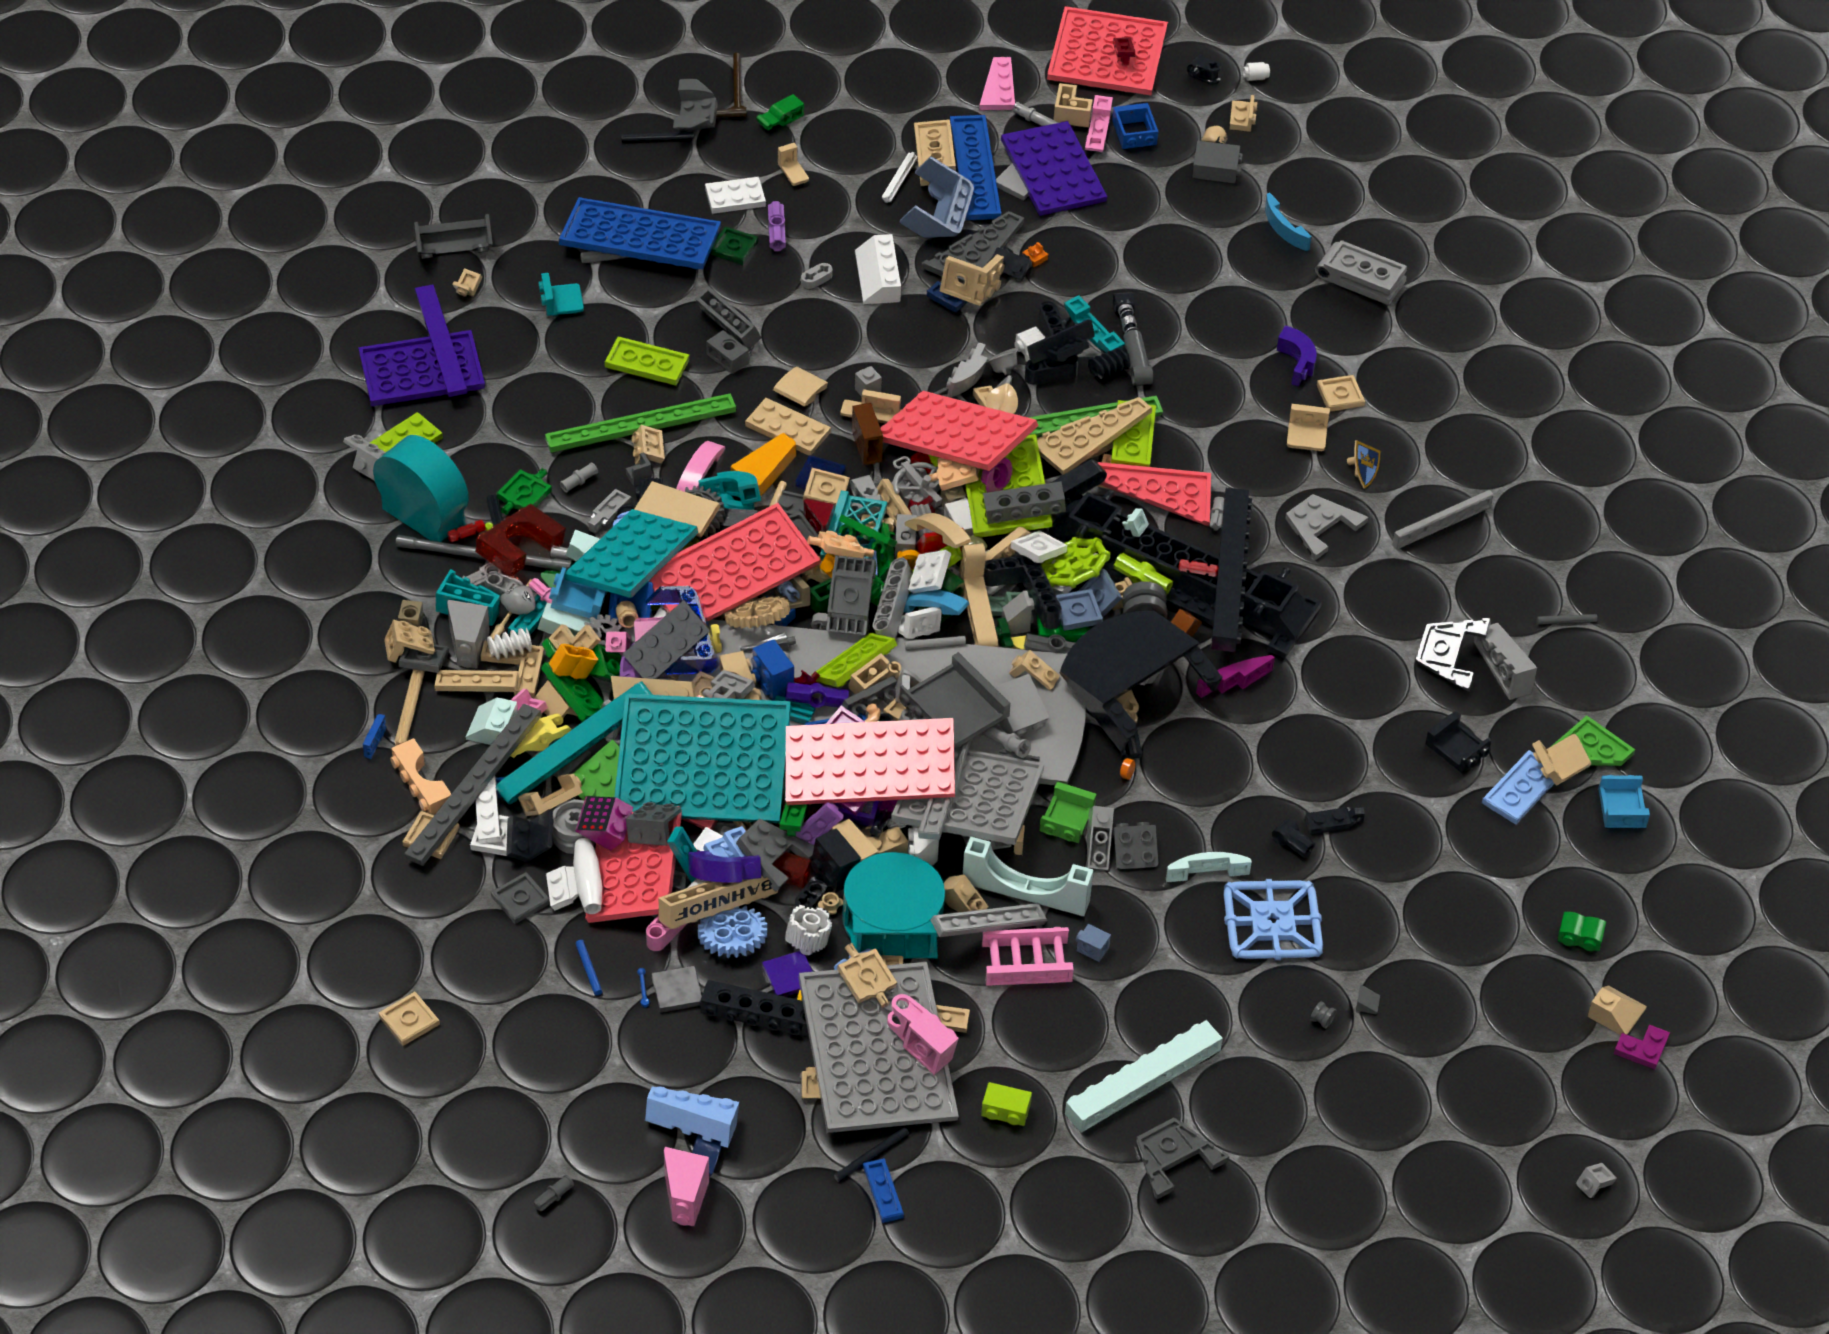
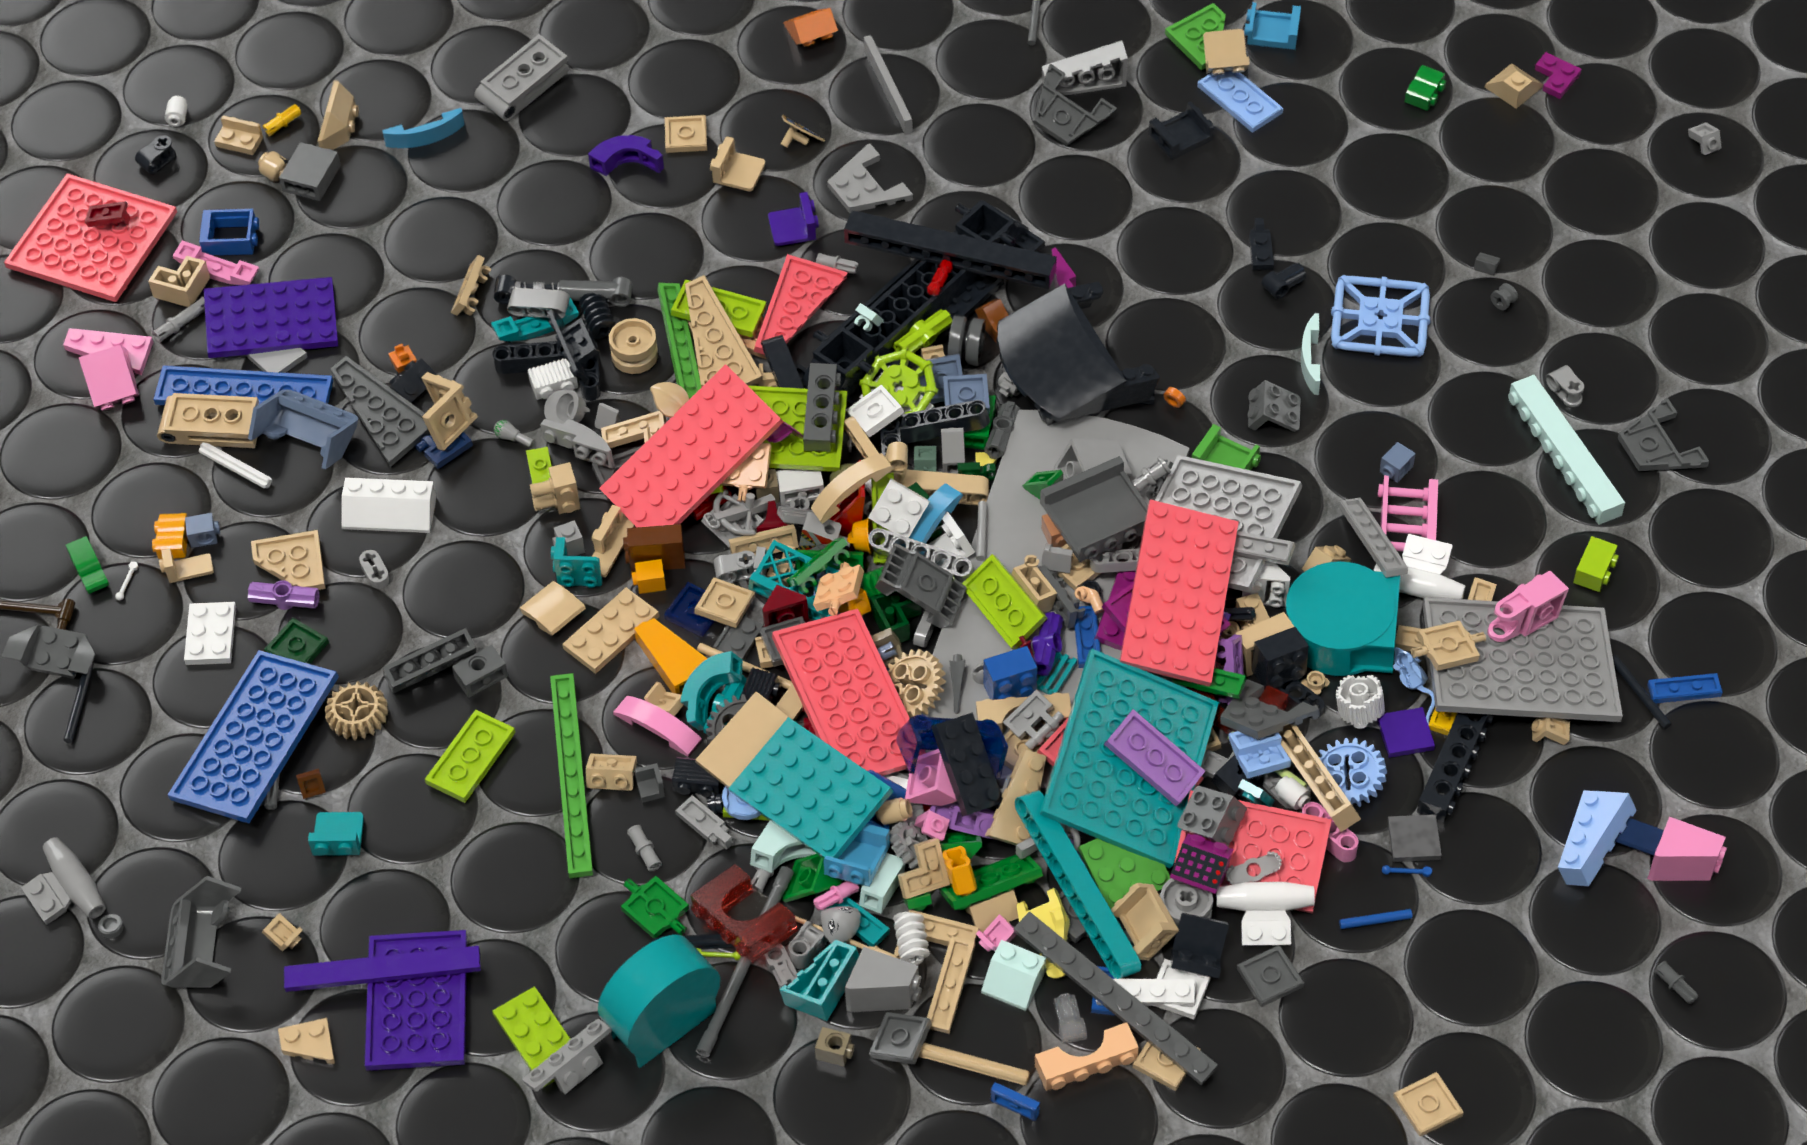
camera: 75 degrees left, 5 degrees up
tan bracket [384,620,435,663] -> none
dark purple arch [688,851,761,883] -> none
light aqua arch [963,836,1093,916] -> none
tan bracket [1009,650,1060,690] -> none
light grey slope [1087,806,1114,871] -> none
none -> light grey plate [21,837,106,925]
none -> bright pink slope [78,344,139,411]
none -> dark grey tile [98,914,124,938]
none -> white hinge [115,562,139,601]
none -> light orange brick [152,513,188,559]
none -> sand blue brick [185,513,220,548]
none -> tan plate [251,530,326,590]
none -> yellow axle [262,104,301,136]
none -> tan wing [278,1018,335,1064]
none -> reddish brown tile [296,768,326,799]
none -> tan wedge [318,80,359,150]
none -> tan gear [325,681,388,741]
none -> tan plate [451,255,491,316]
none -> light grey piece [494,420,534,447]
none -> light grey beam [507,288,570,318]
none -> lime plate [526,447,552,484]
none -> tan brick [530,462,581,514]
none -> teal bracket [551,537,602,587]
none -> tan wheel [609,318,658,374]
none -> light orange brick [632,559,666,594]
none -> tan bracket [644,682,684,716]
none -> dark purple bracket [768,192,819,246]
none -> orange slope [784,8,838,47]
none -> green slope [1022,470,1063,499]
none -> clear piece [1054,993,1087,1044]
none -> medium lavender plate [1104,709,1205,806]
none -> light grey piece [1226,851,1282,885]
none -> white plate [1374,534,1466,599]
none -> light grey piece [1546,365,1584,407]

